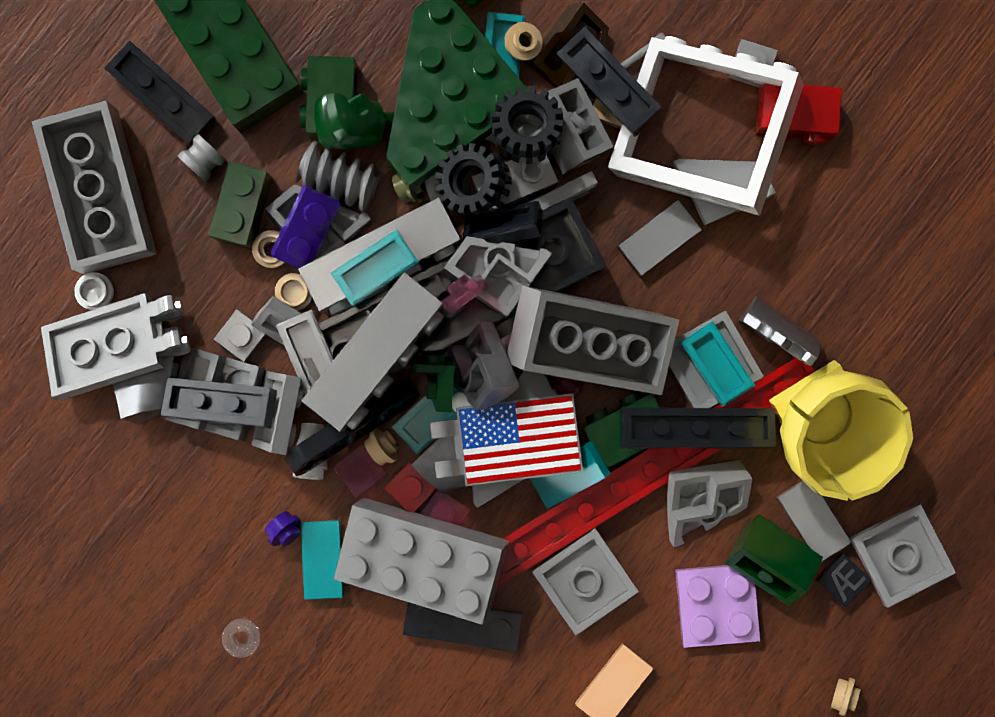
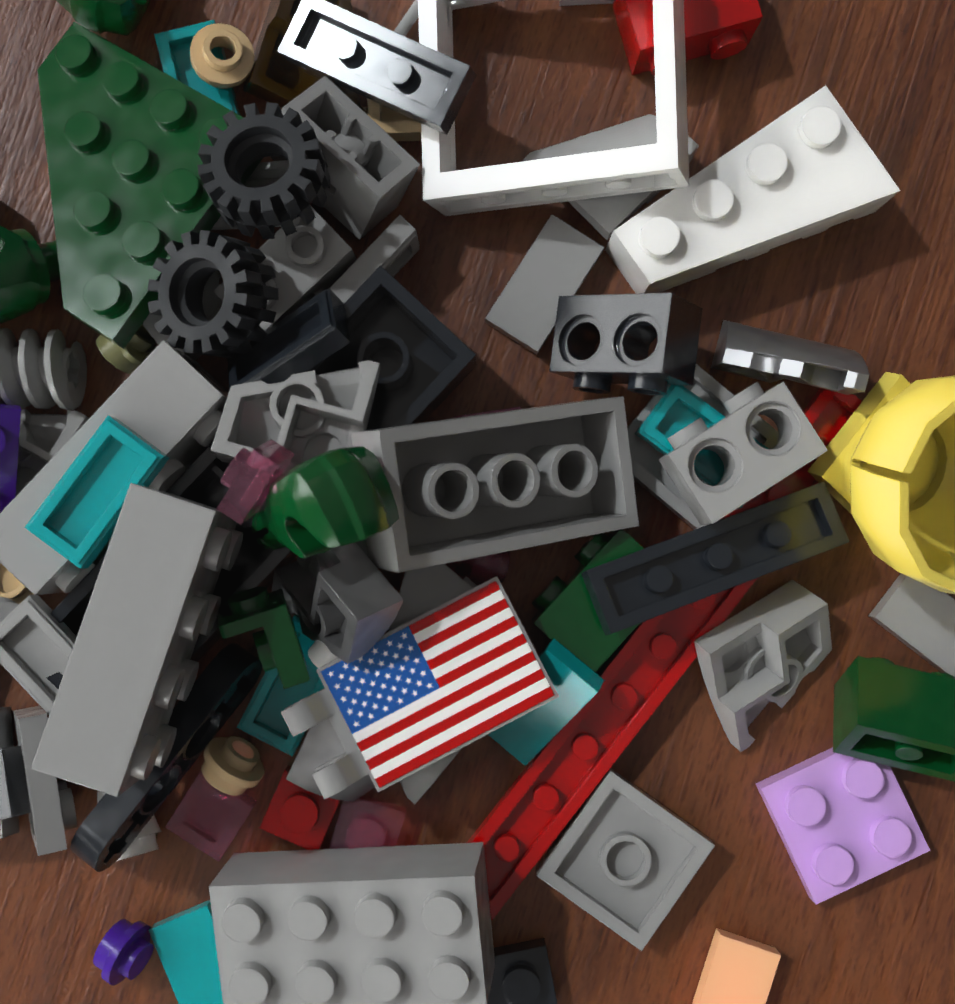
camera: 20 degrees left, 0 degrees up
none -> dark green piece [251,446,399,558]
none -> black brick [549,293,703,395]
none -> white wedge [605,85,901,294]
none -> light grey brick [658,381,828,525]

